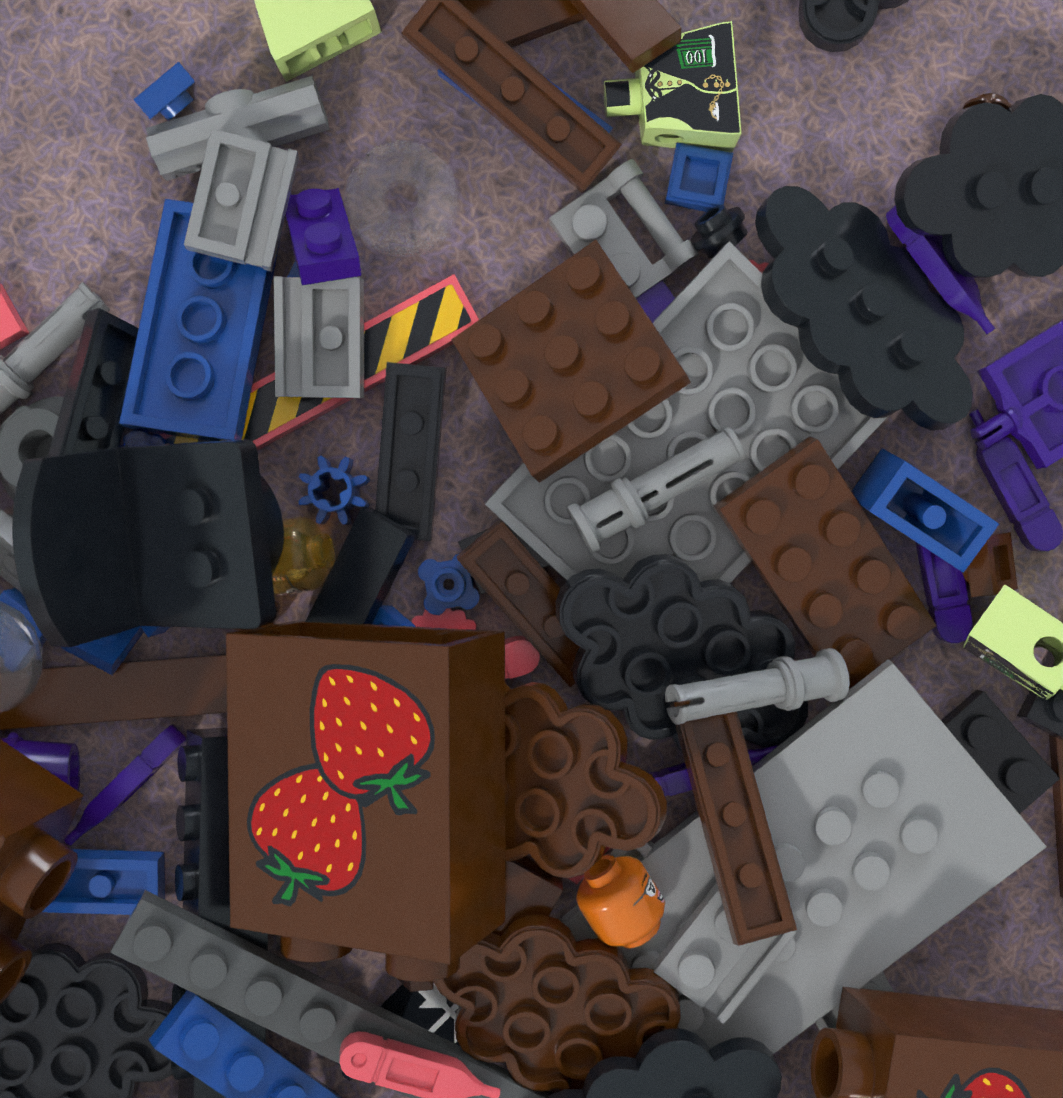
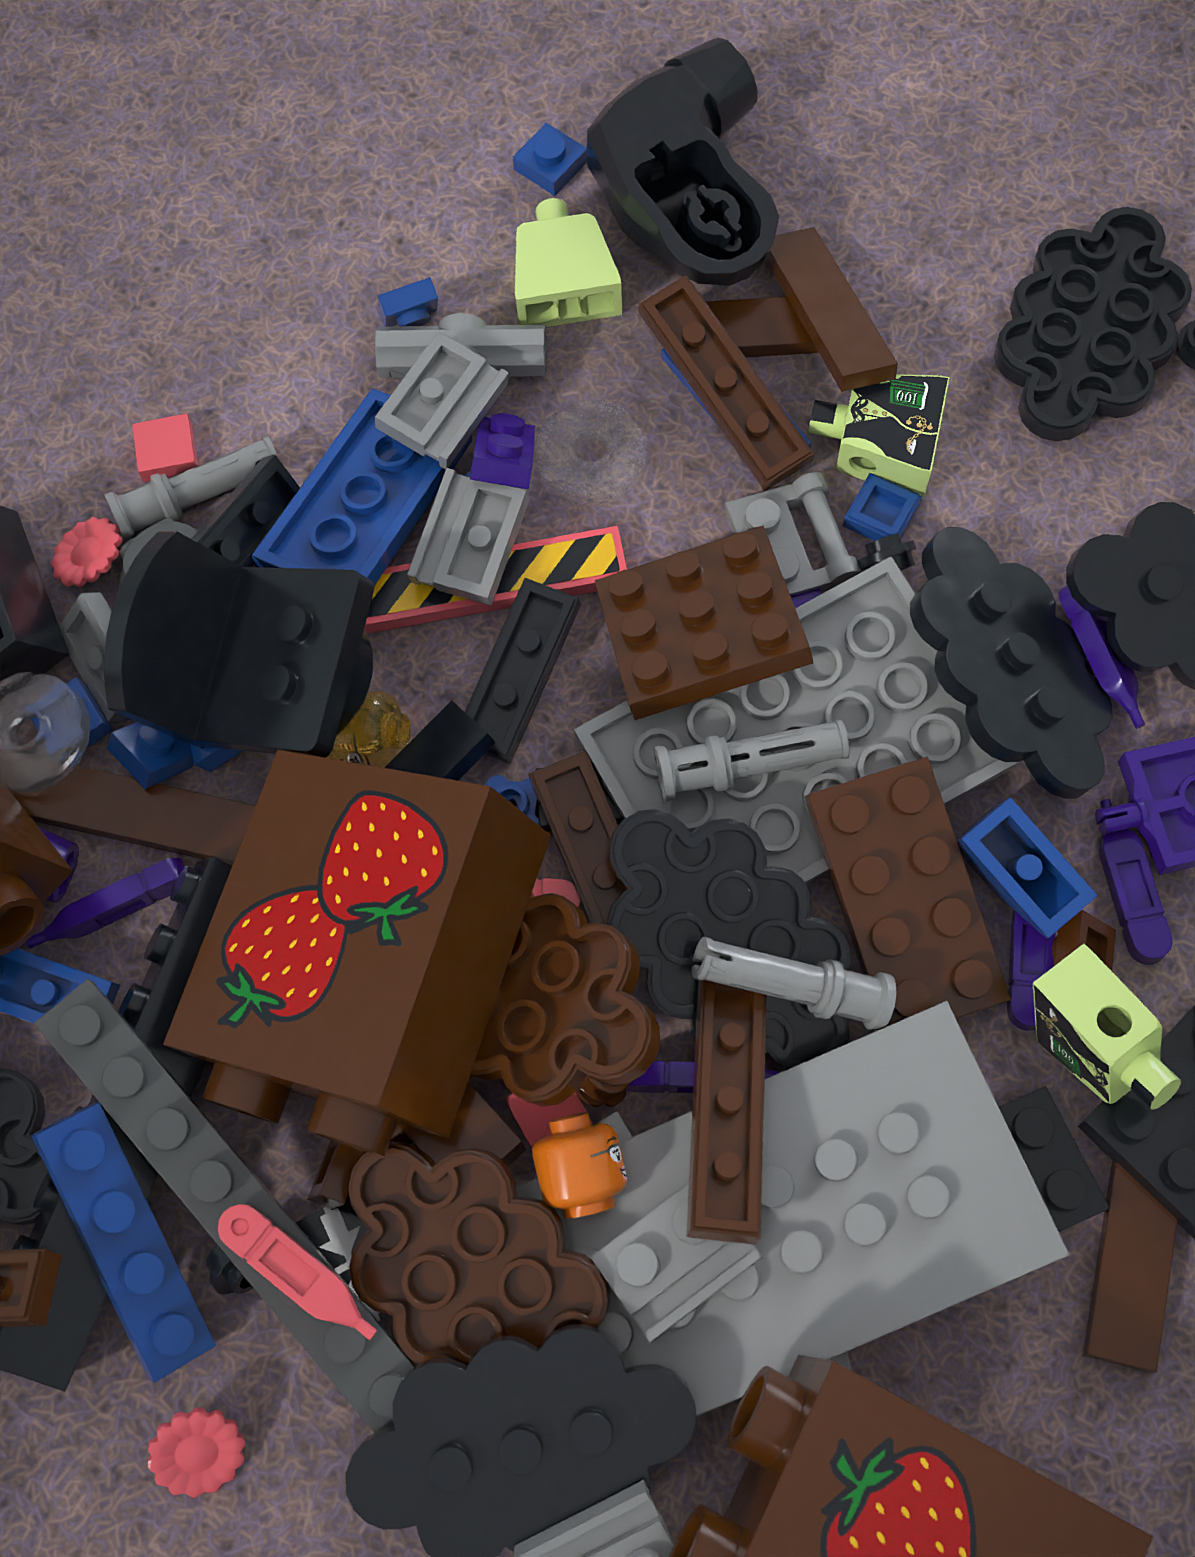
camera: 20 degrees right, 20 degrees down
blue gear [298,455,371,525] -> none

